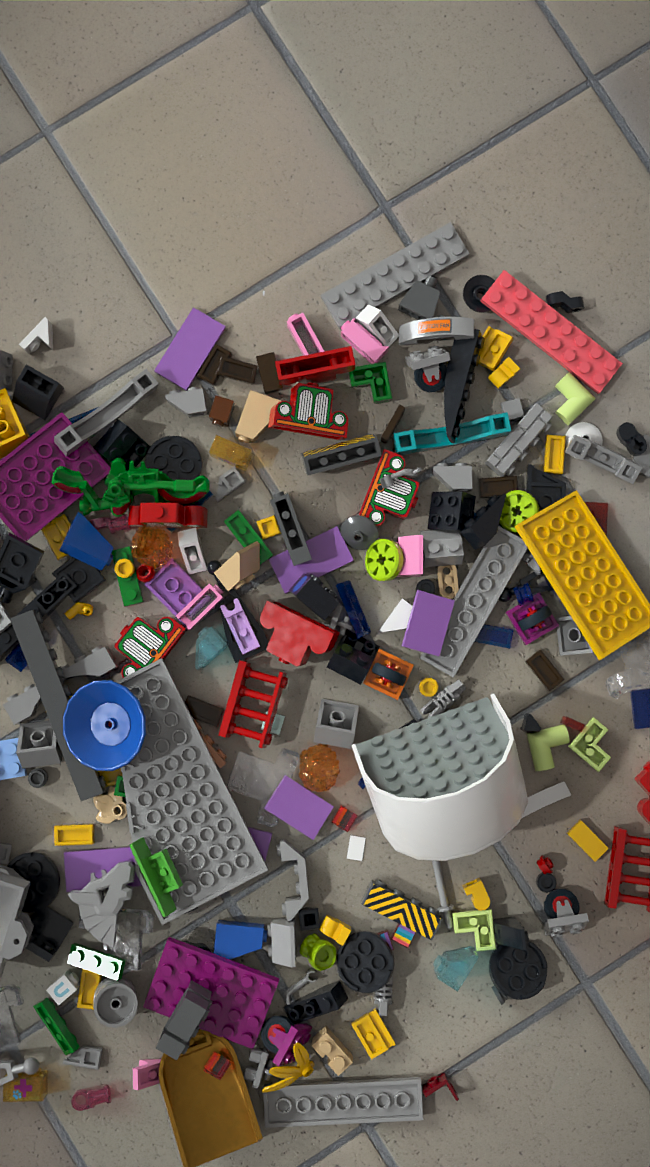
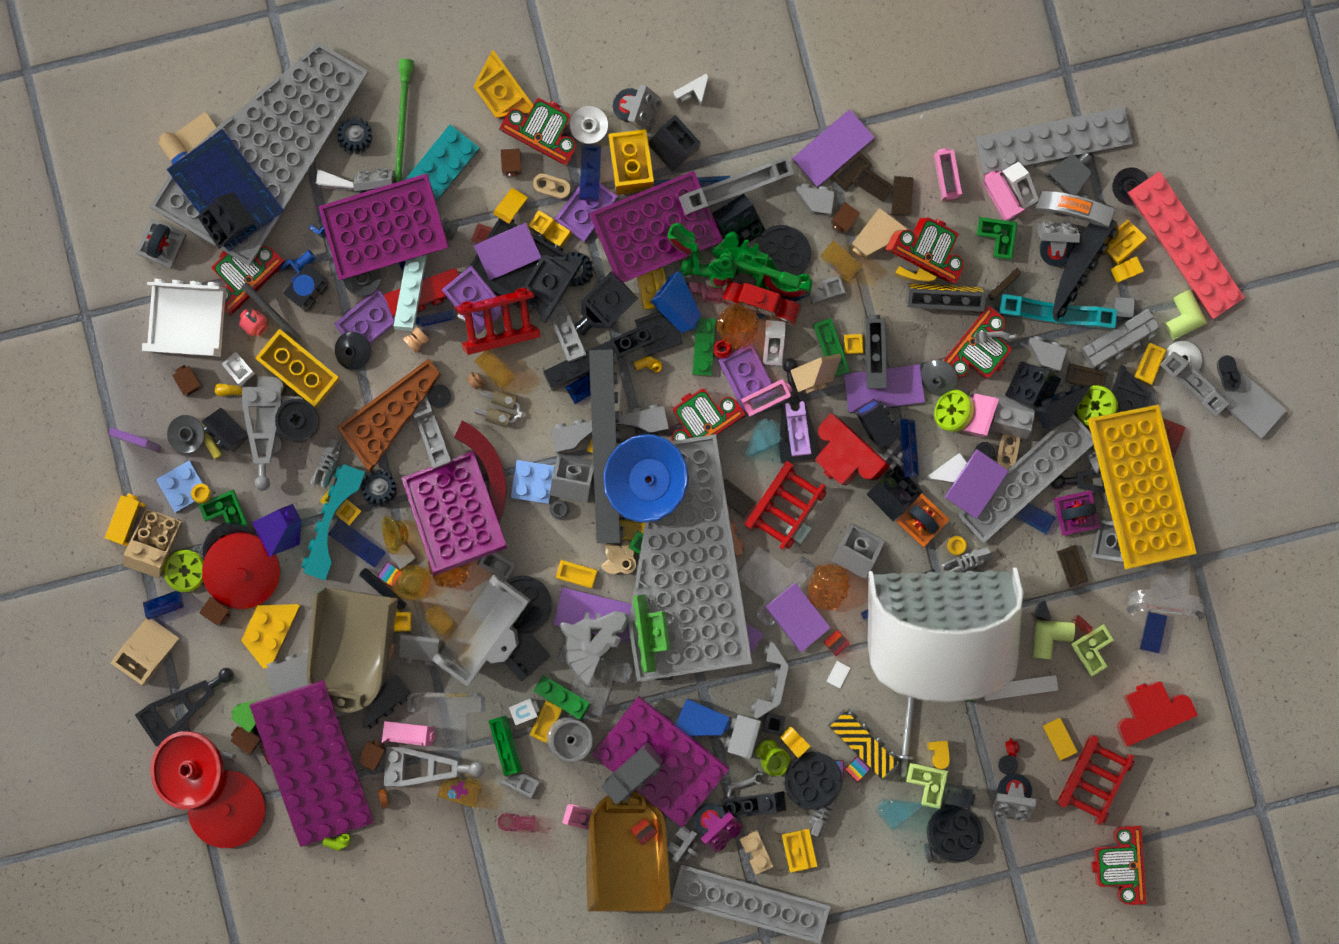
camera: 15 degrees right, 0 degrees up
yellow tile [114,559,135,578] -> none
yellow plant [262,1042,315,1093] -> none
red brick [275,346,356,385] -> none
dark red bracket [422,1073,459,1101] -> none
clear blue wheel [513,583,534,606] -> none
black piece [546,291,585,313] -> none
none -> yellow slope [894,266,936,283]

